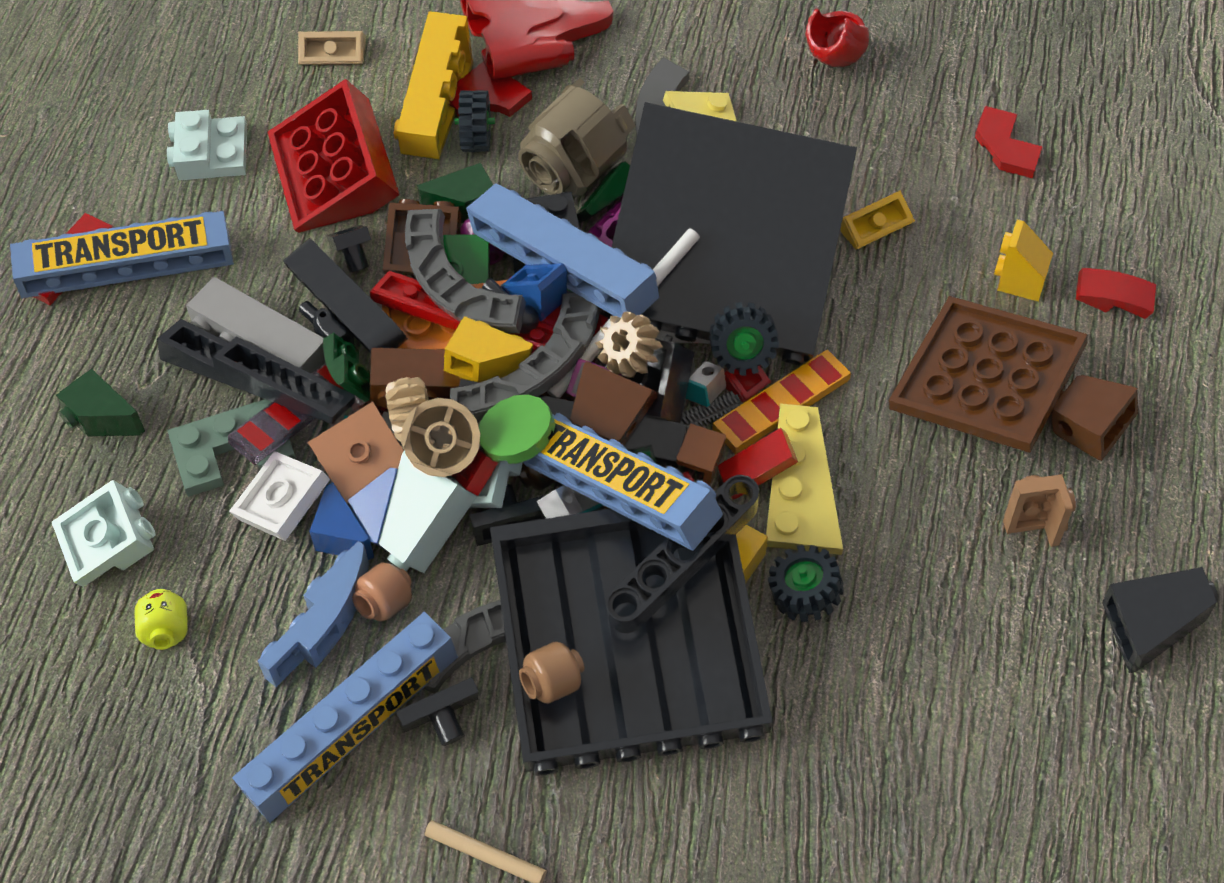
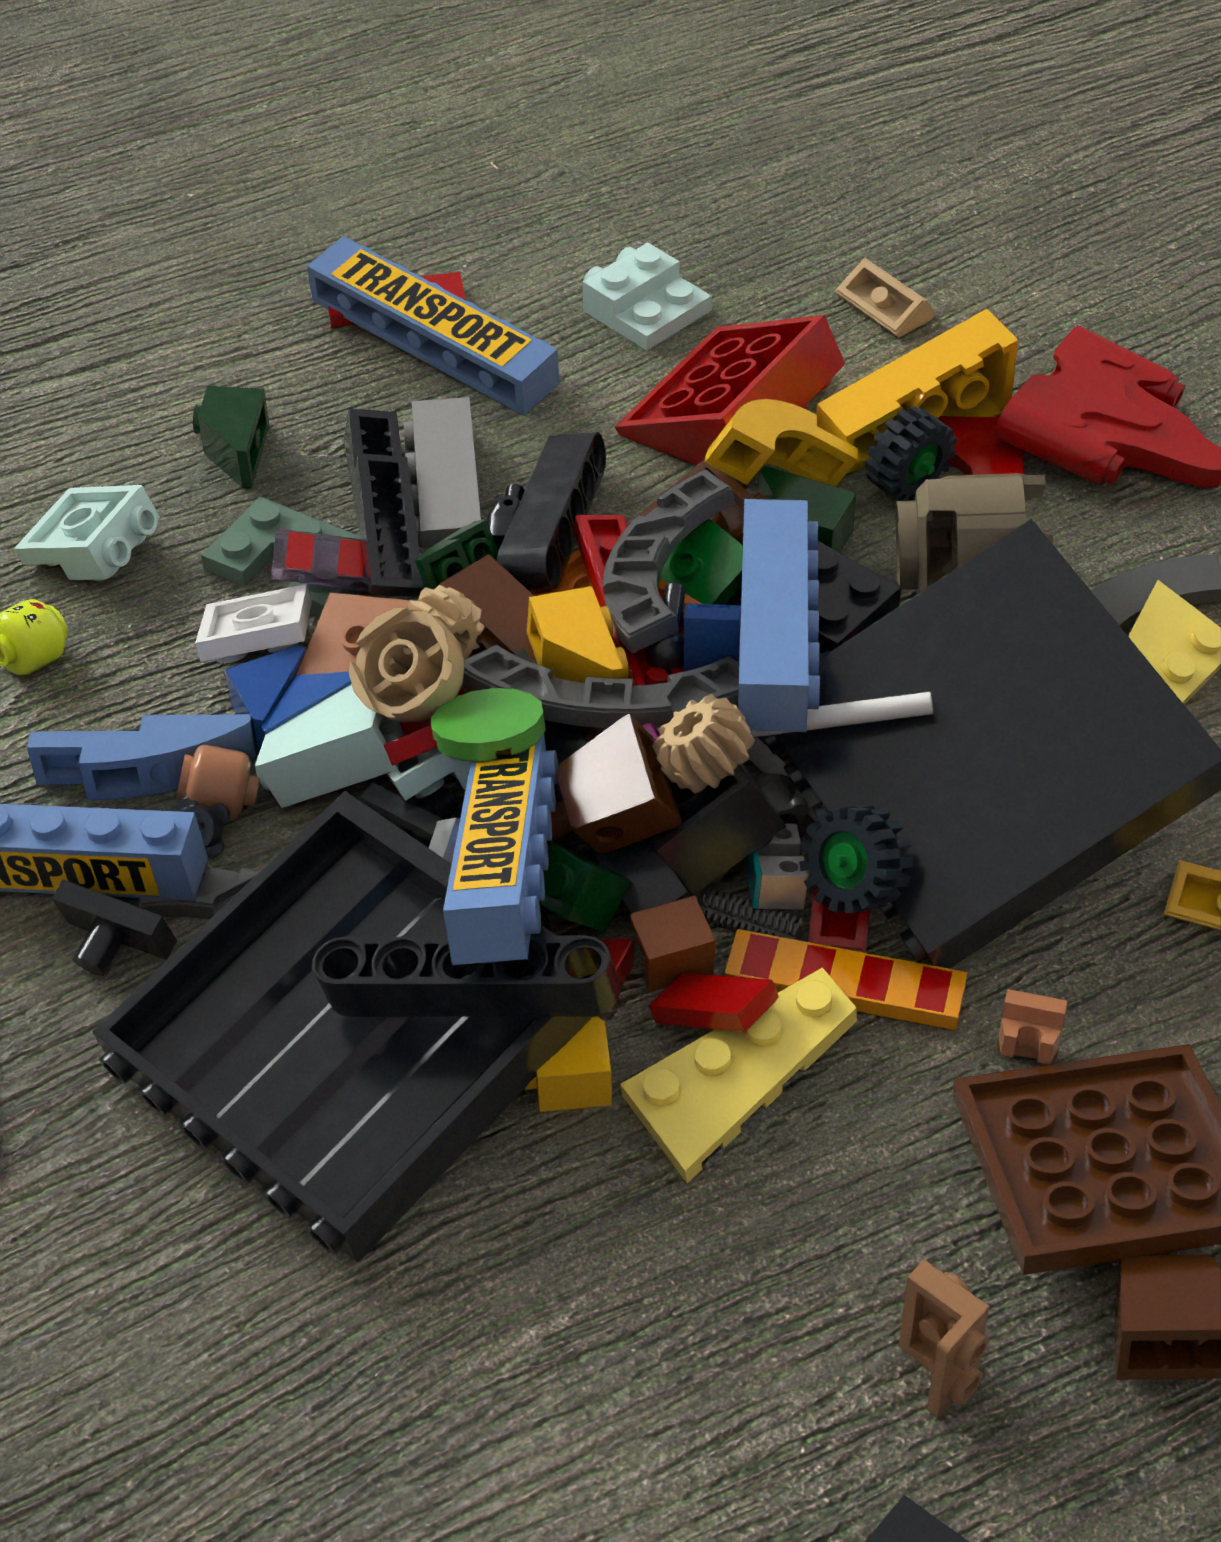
camera: 50 degrees right, 10 degrees down
black tile [326,225,371,273] -> none
medium nougat head [519,642,584,704] -> none
black wheel [768,545,844,622] -> none
none -> black plate [177,797,230,858]
none -> yellow arch [705,399,858,487]
none -> nougat tile [996,989,1067,1065]

